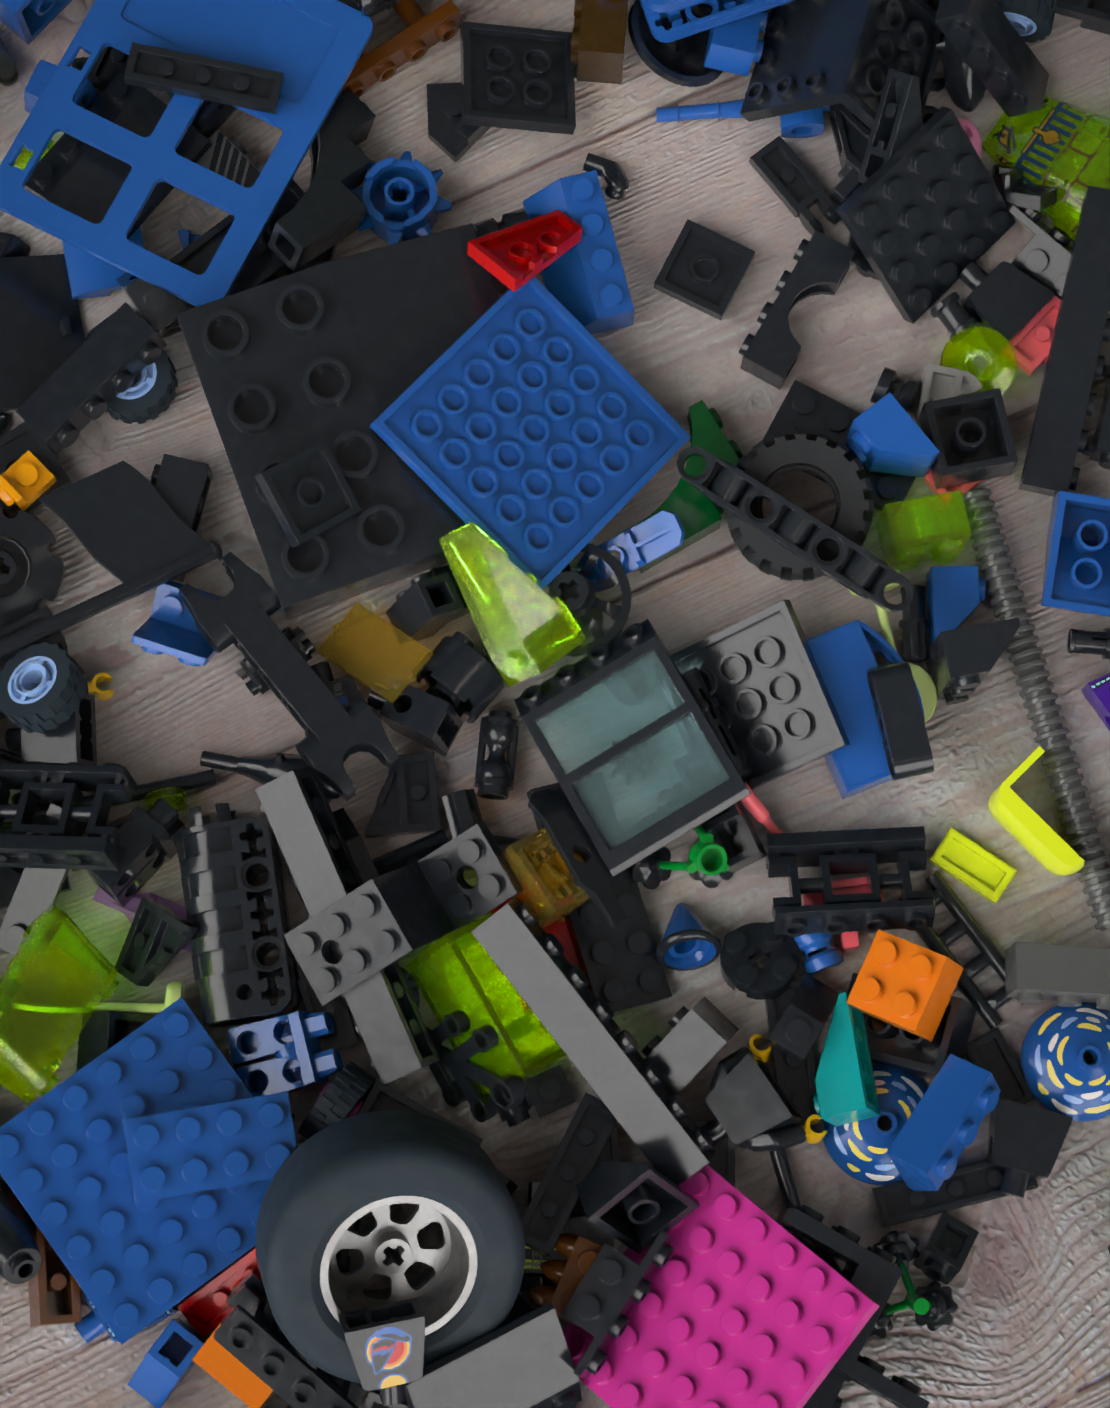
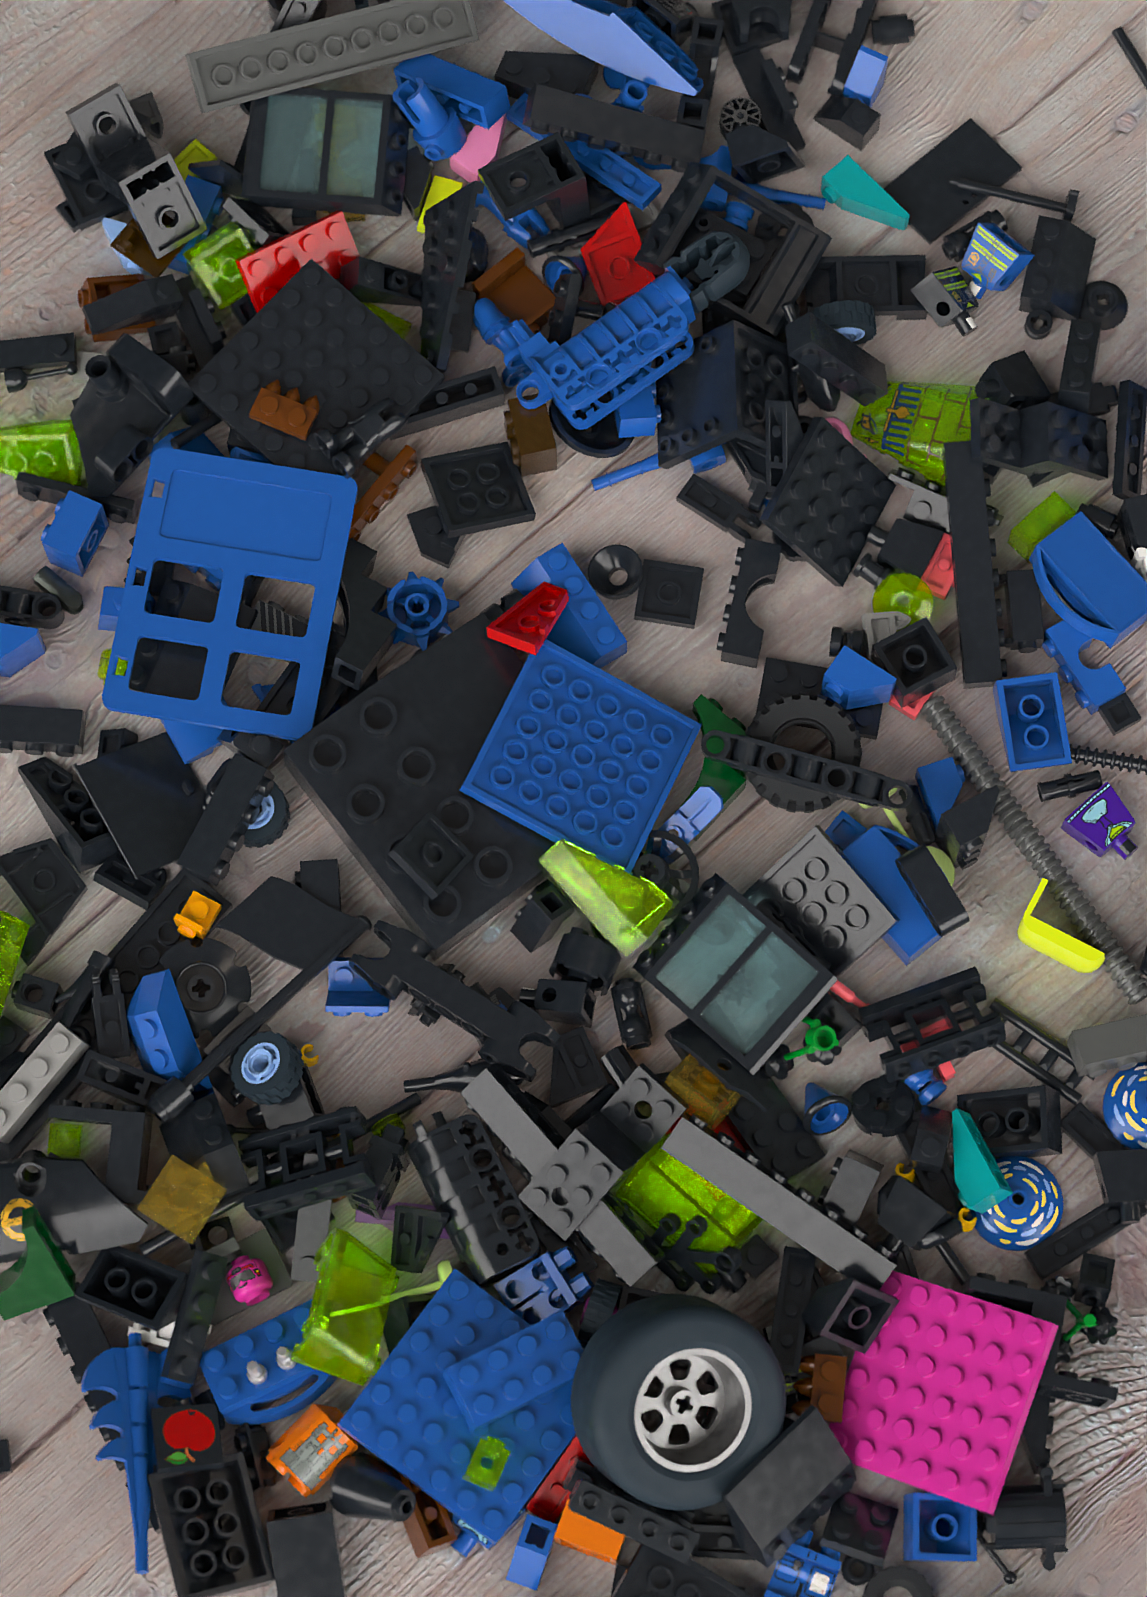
camera: 15 degrees left, 5 degrees down
black plate [124,42,284,114] -> none
clear yellow piece [316,603,433,704] -> none
torso [338,1297,425,1405] -> none
black bracket [561,1230,674,1378] -> none
black arm [583,153,629,200] -> none
orange brick [846,929,964,1042] -> none
clear neon green brick [876,490,971,571] -> none
blue slope [887,1054,1001,1191] -> none
neon yellow tile [929,827,1017,904] -> none
black slope [992,165,1058,211] -> none
none -> clear neon green brick [462,1436,511,1492]
none -> black piece [588,544,643,600]
none -> blue plate [825,810,867,851]

